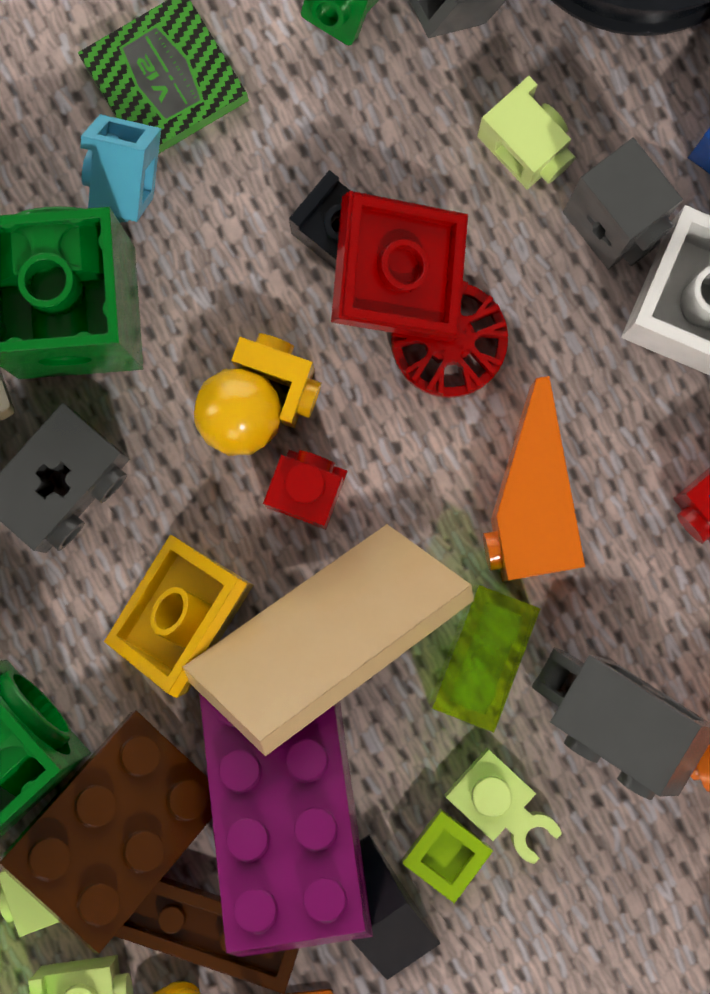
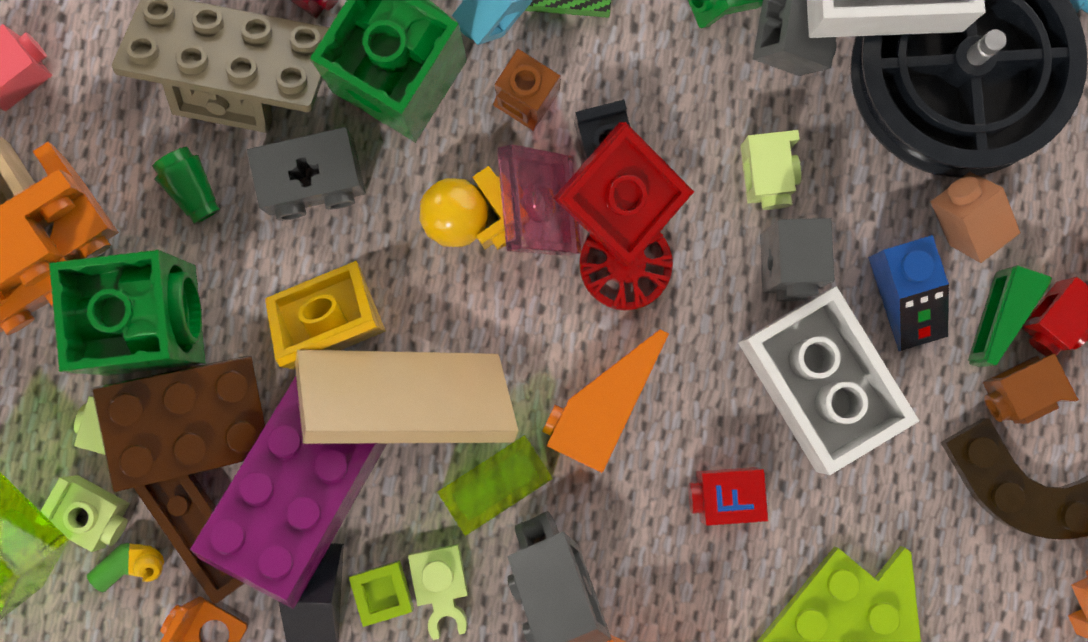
camera: 35 degrees right, 0 degrees up
red brick [263,450,348,530] -> none
none -> dark orange window [493,49,561,131]
none -> clear pink tile [497,144,582,256]

